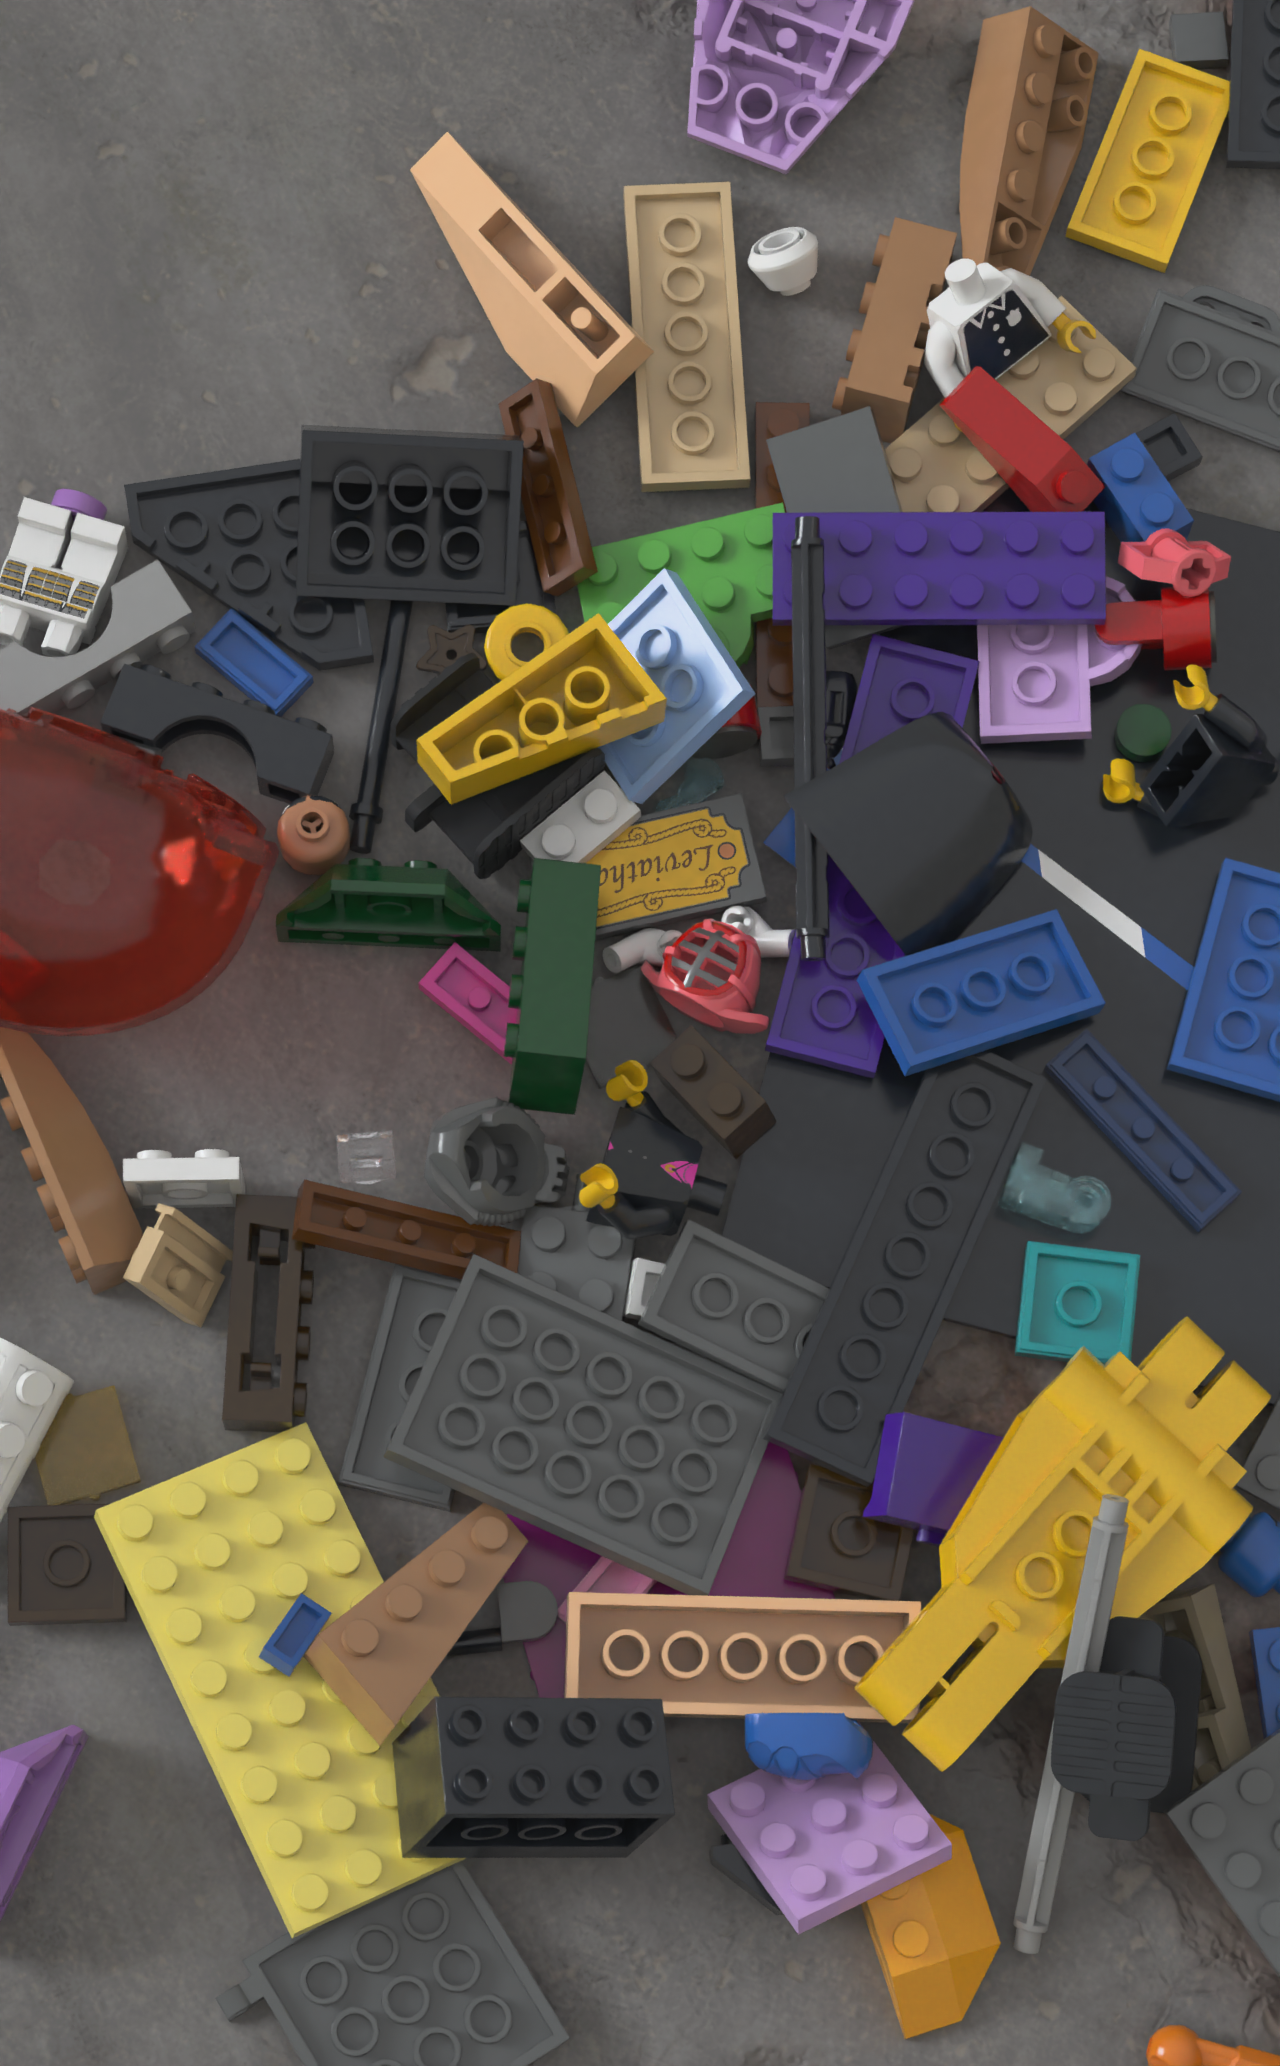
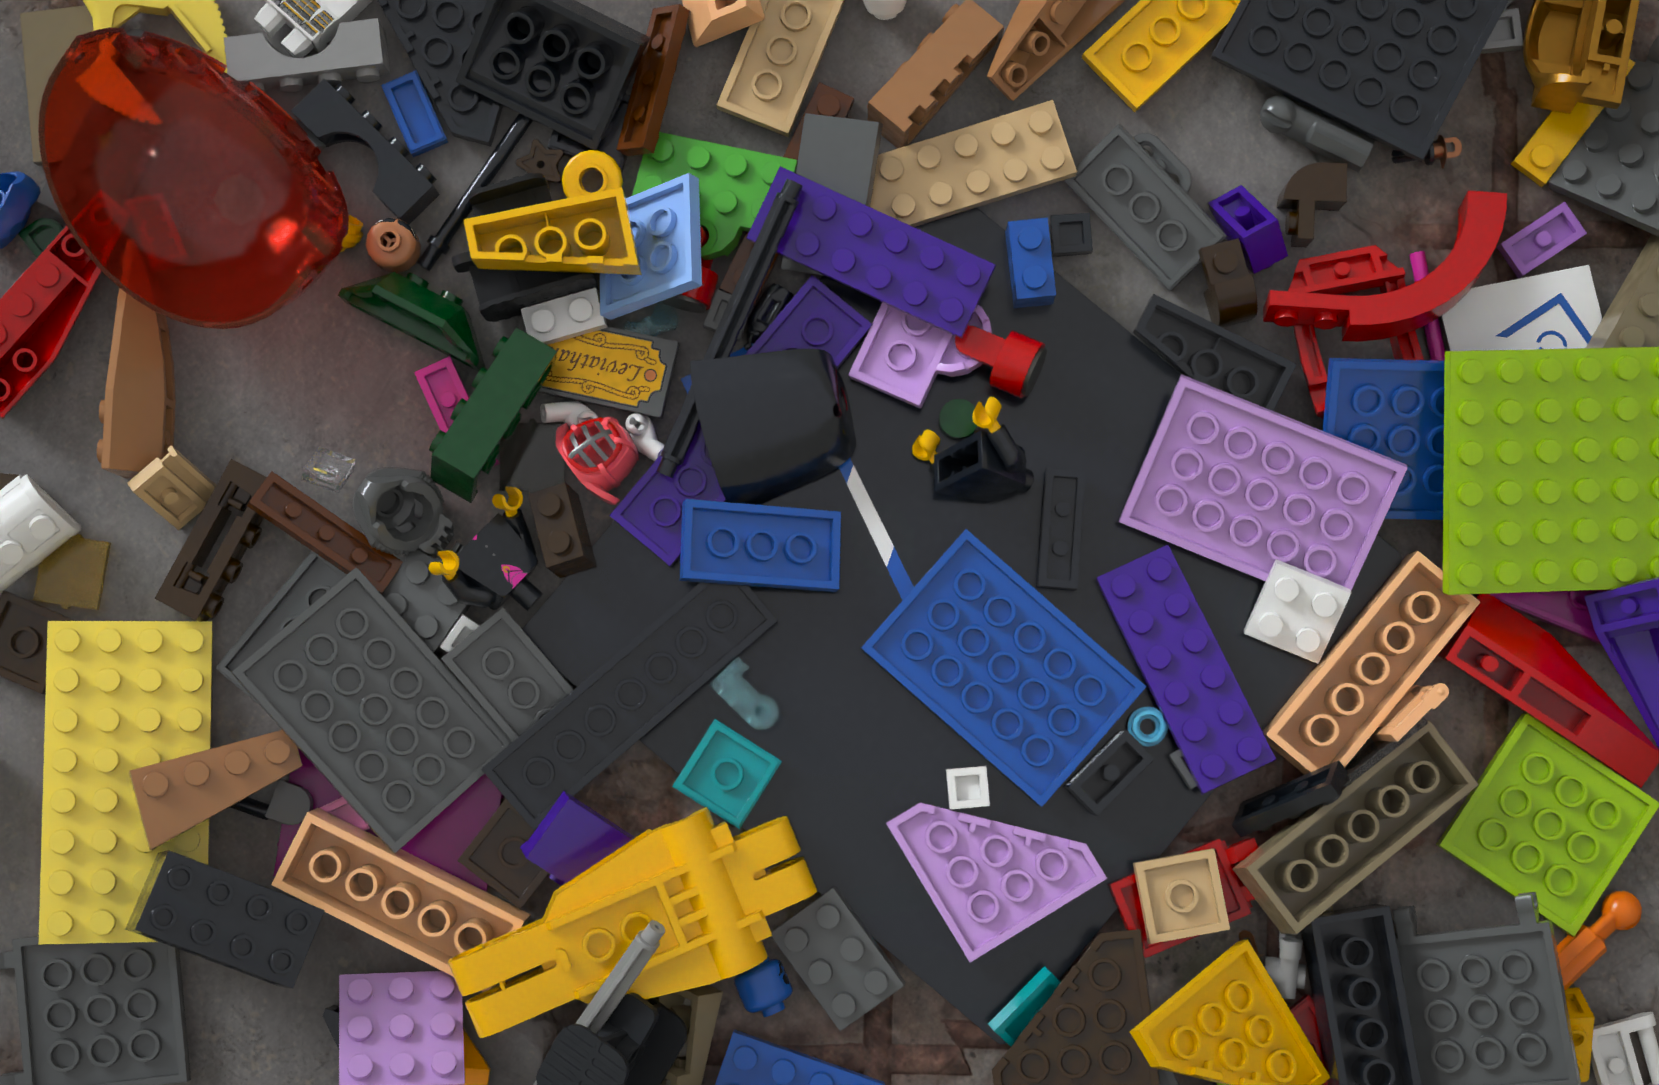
camera: 35 degrees right, 10 degrees up
white plate [123,1149,245,1208] -> none
blue piece [259,1593,332,1677] -> none
blue piece [745,1713,873,1781] -> none
torso [924,259,1096,432] -> none
red slope [940,366,1105,512] -> none
dark blue tile [1044,1029,1242,1233] -> none
coral piece [1117,528,1231,597] -> none

